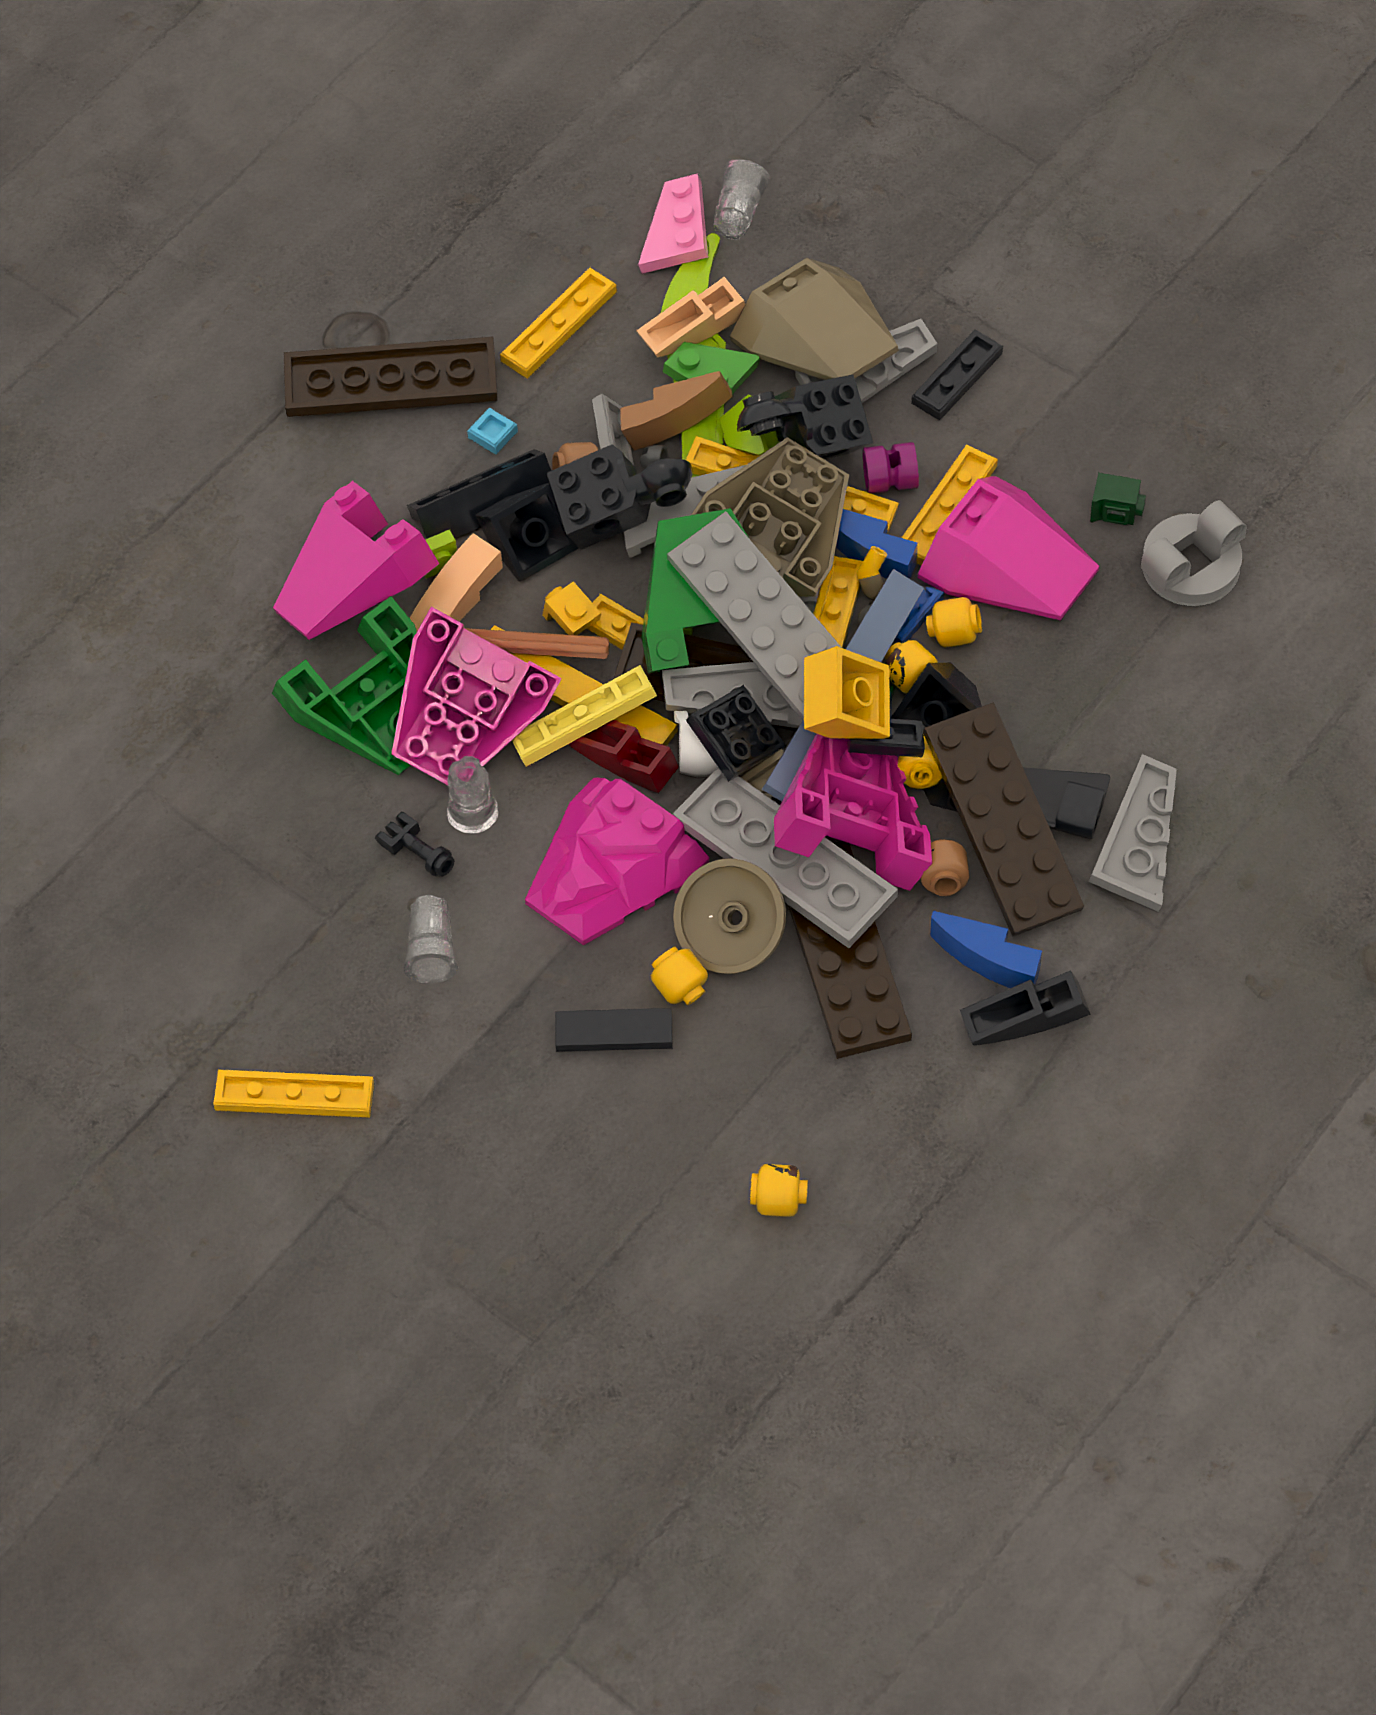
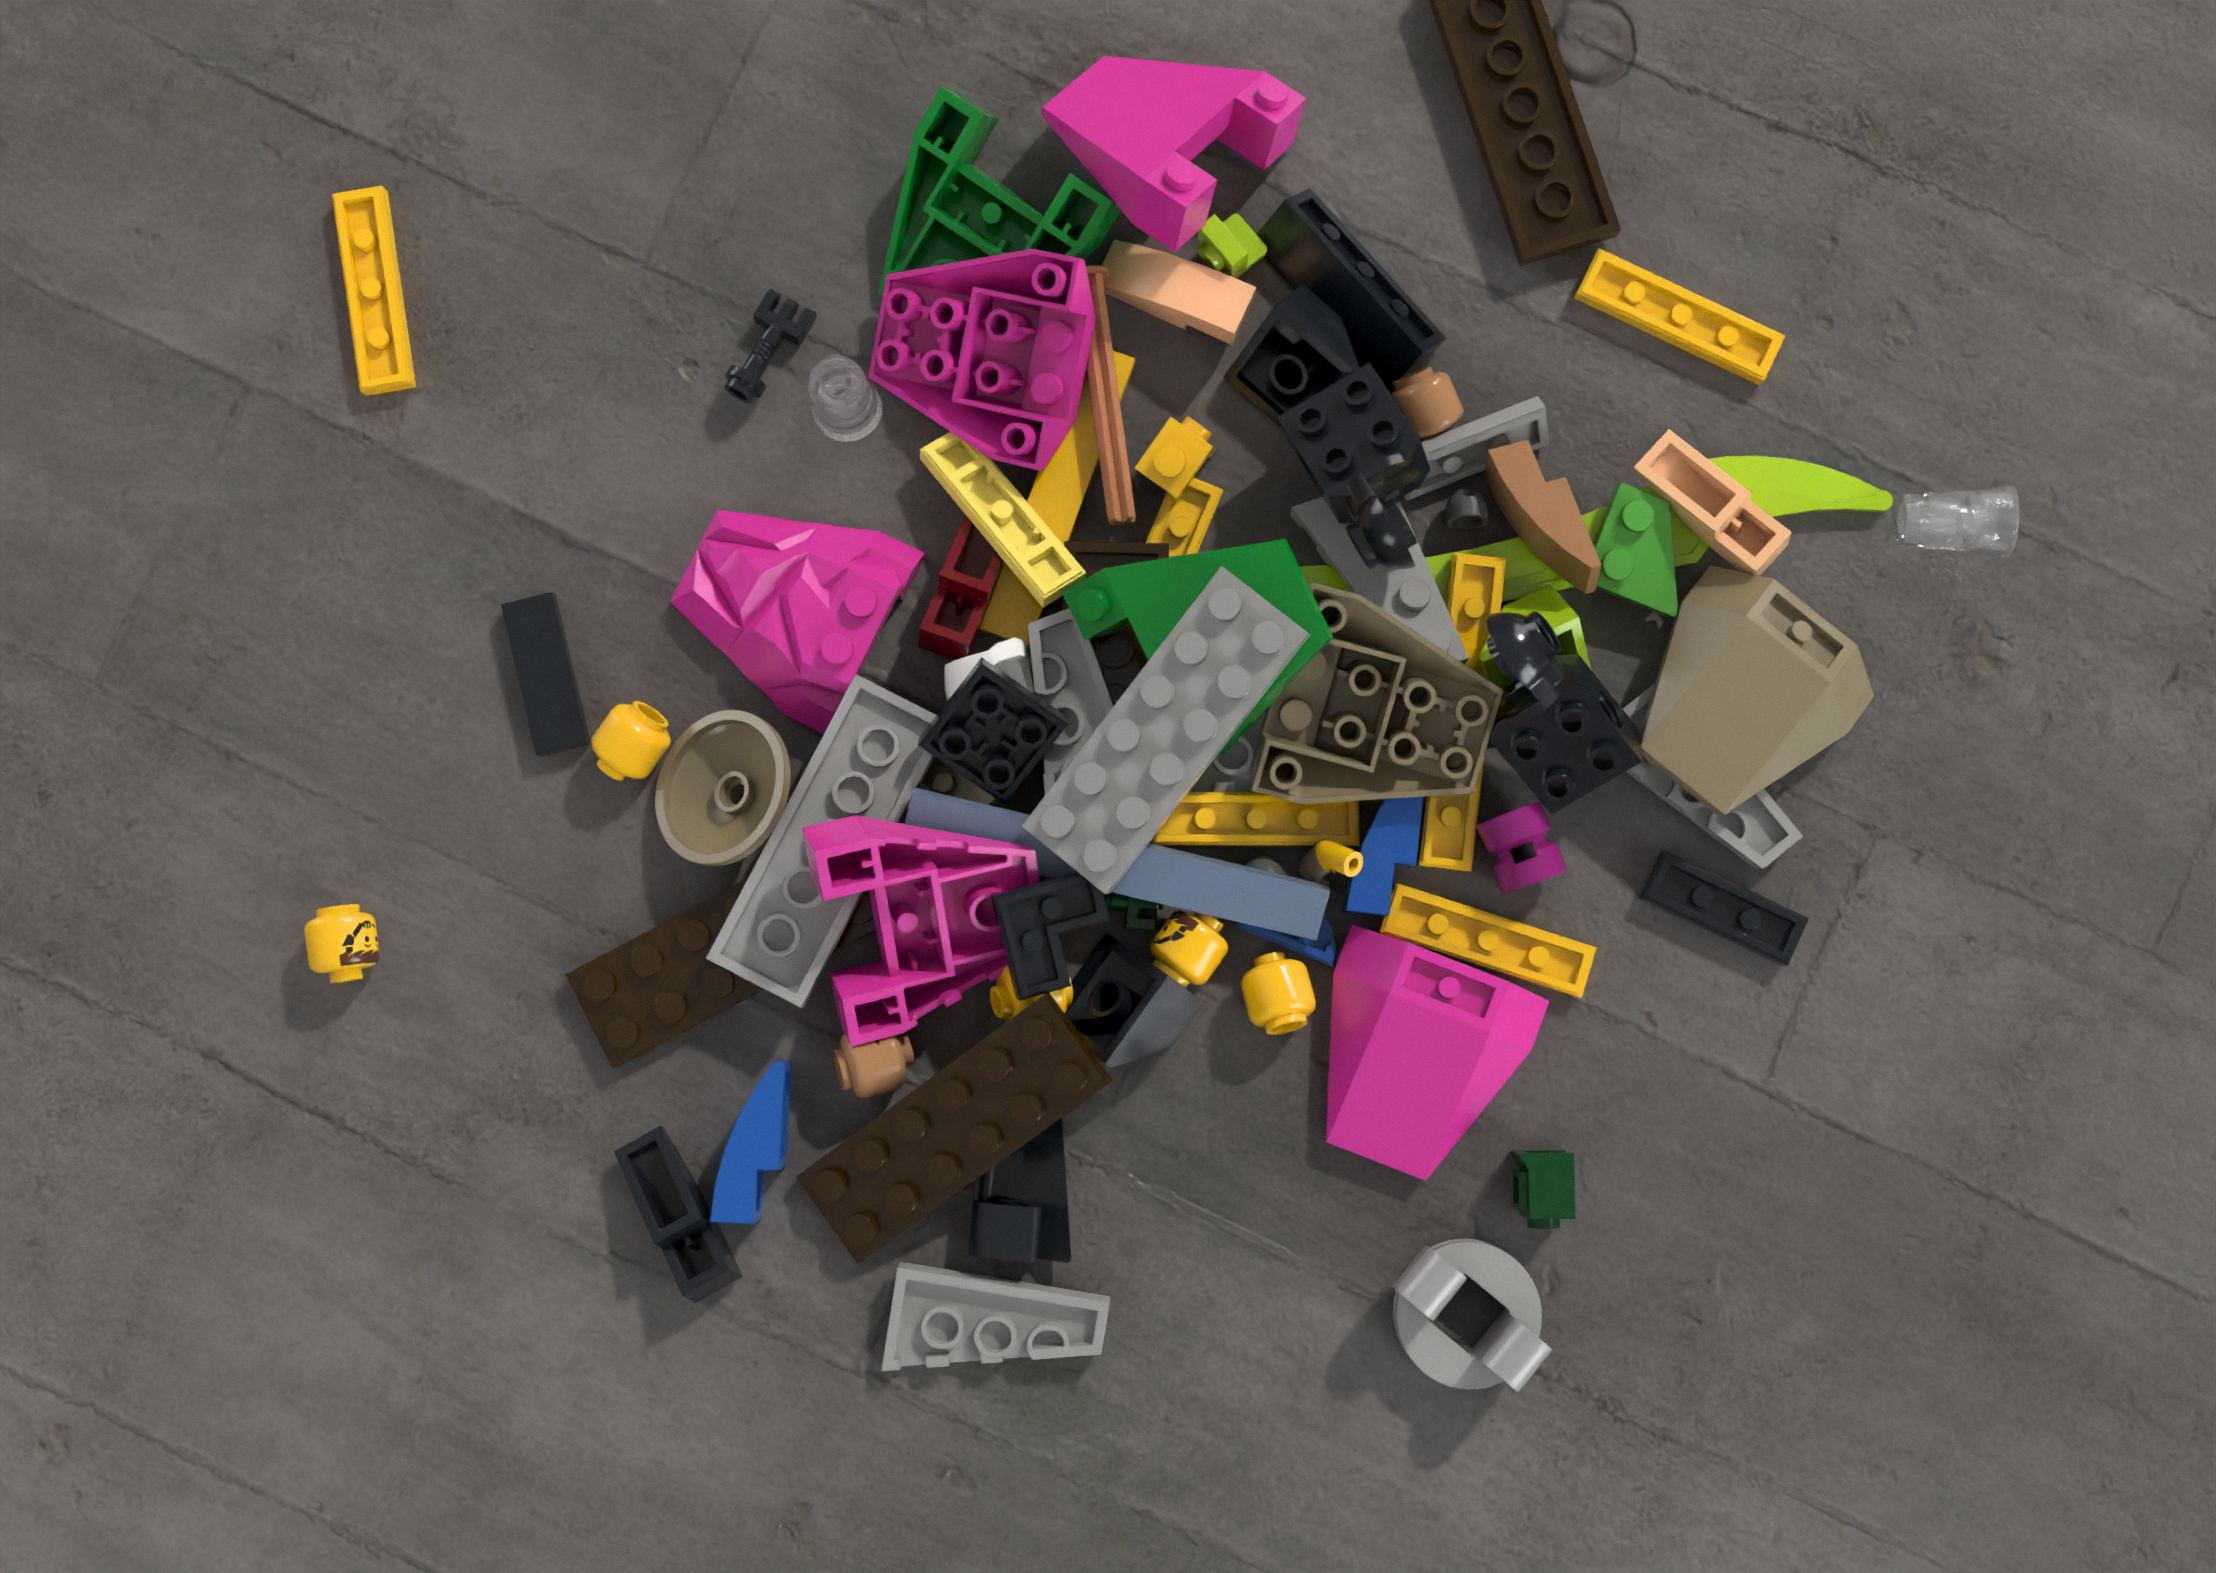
camera: 75 degrees right, 25 degrees up
clear plant [404,895,458,983] -> none
medium azure tile [467,408,518,455] -> none
bright pink wing [638,174,708,274] -> none
yellow slope [804,646,890,739] -> none

